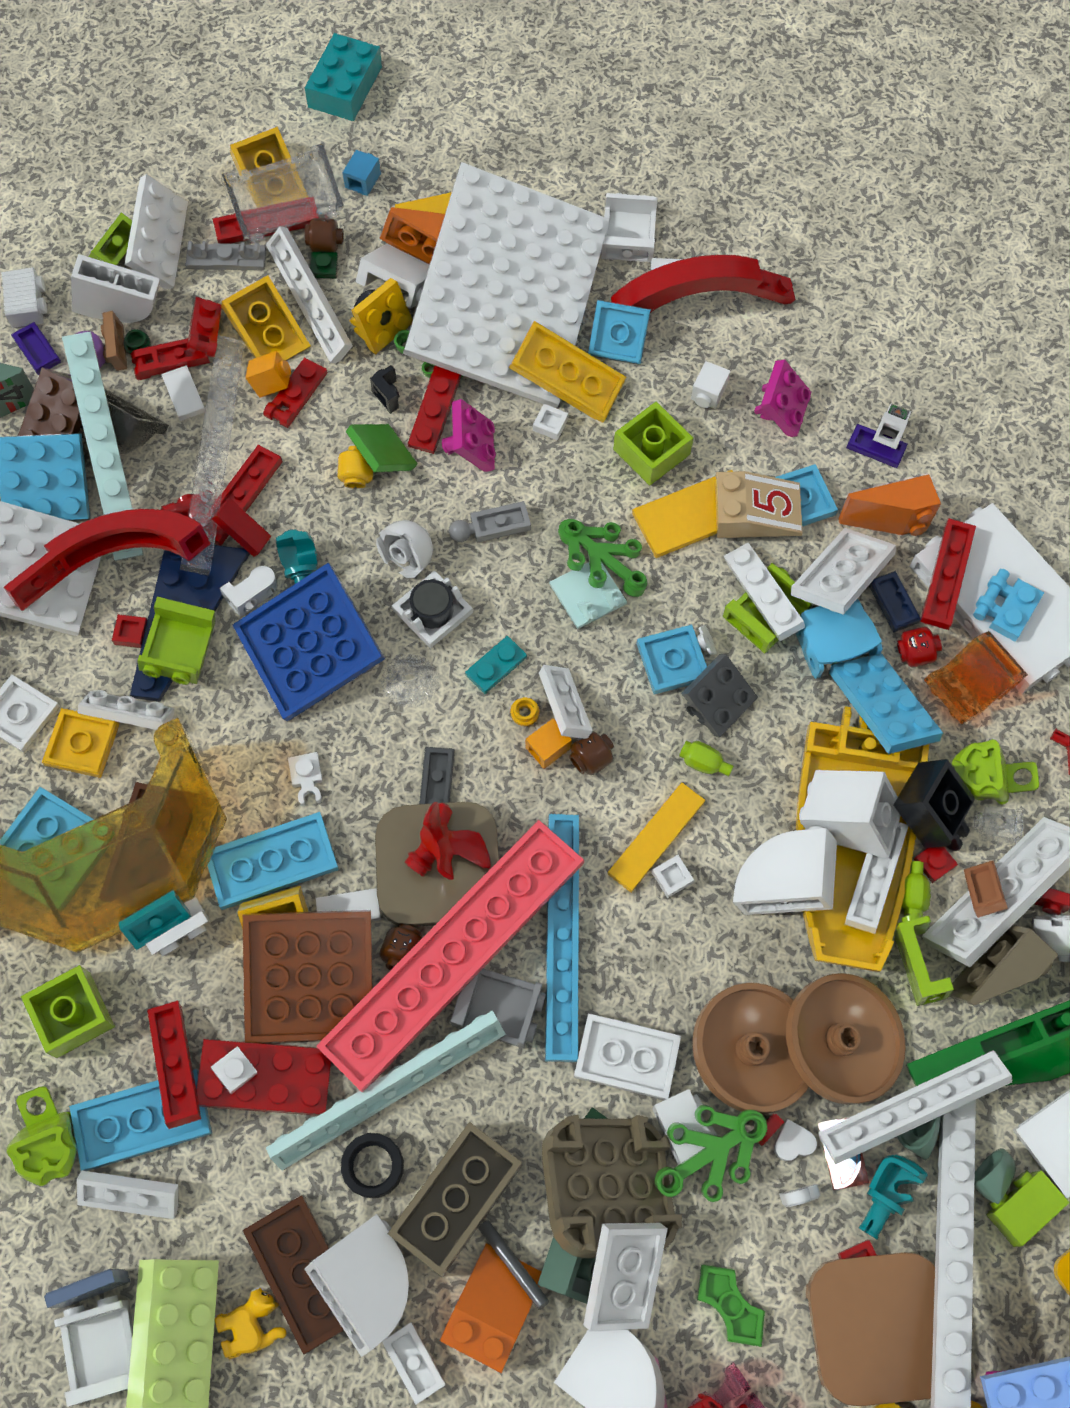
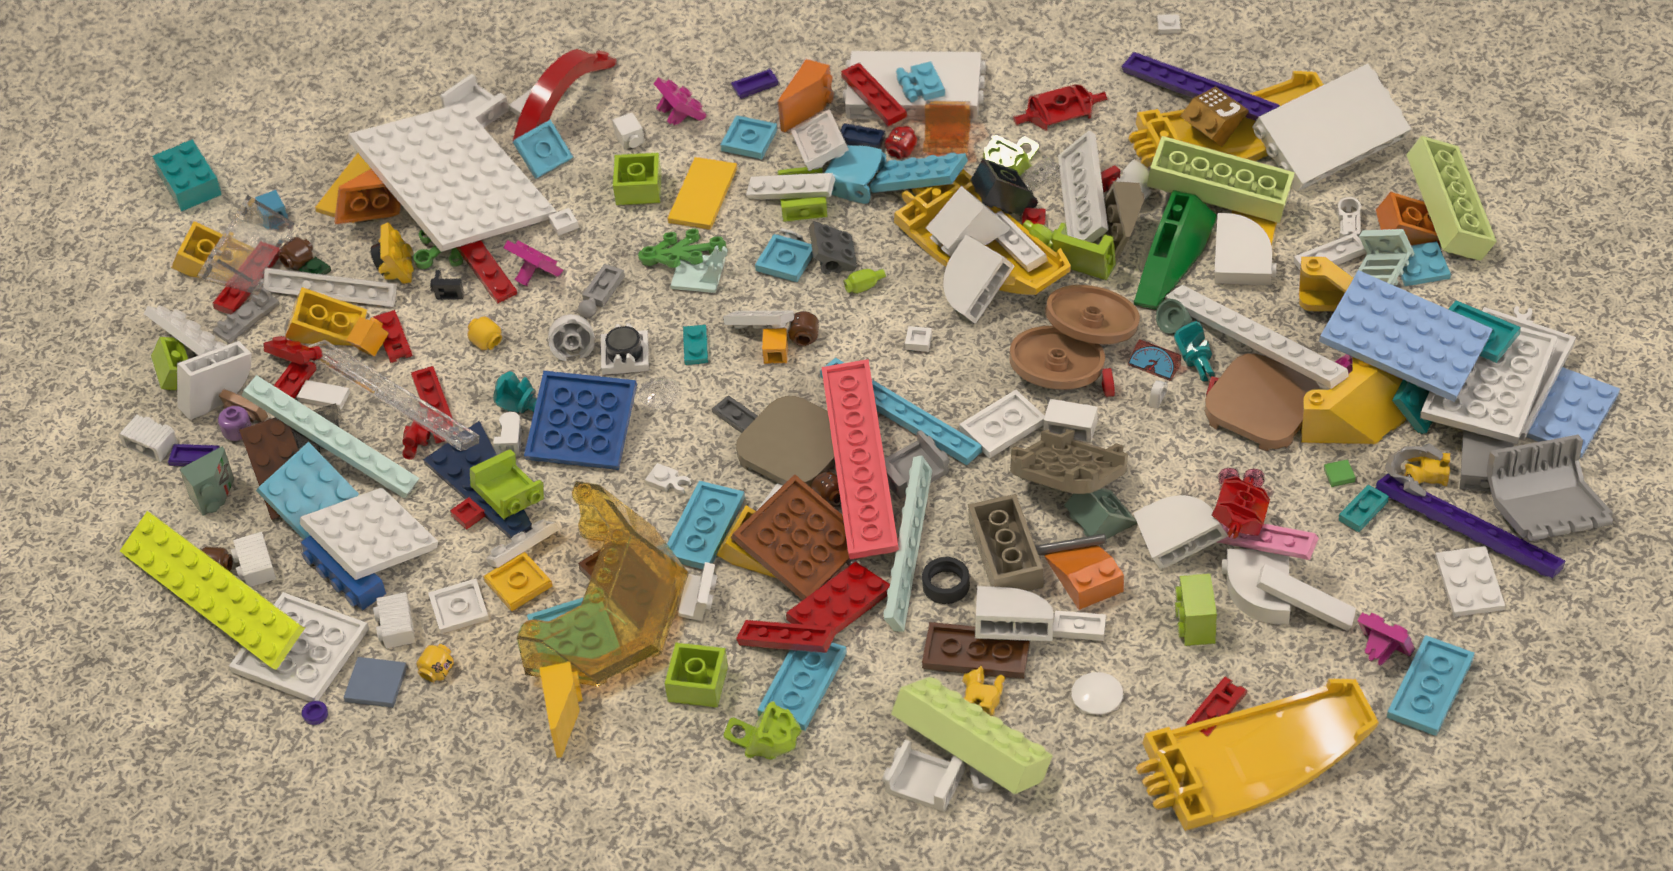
camera: 45 degrees left, 20 degrees down
red arch [3,509,211,611] -> none
sand blue tile [44,1269,130,1308] -> none
white plate [77,1170,178,1219] -> none
teal plate [119,890,191,950] -> none
red tile [211,498,271,557] -> none
white plate [211,1046,257,1094] -> none
bright green tile [346,424,418,472] -> none
white panel [356,244,430,309] -> none
red animal [404,802,491,880] -> none
yellow tile [509,321,626,422] -> none
yellow plate [510,697,540,726] -> none
white plate [583,1223,668,1331] -> none
yellow tile [608,782,705,893] -> none
bright green plant [655,1105,767,1202] -> none
bright green tile [697,1265,765,1347] -> none
tan slope [715,471,803,538] -> none
white tile [774,1119,817,1161] -> none
white plate [818,1050,1012,1165] -> none
white leg [873,403,911,449] -> none
nougat tile [964,861,1008,918] -> none
sand green piece [974,1148,1016,1204] -> none
lime brick [986,1170,1070,1247] -> none

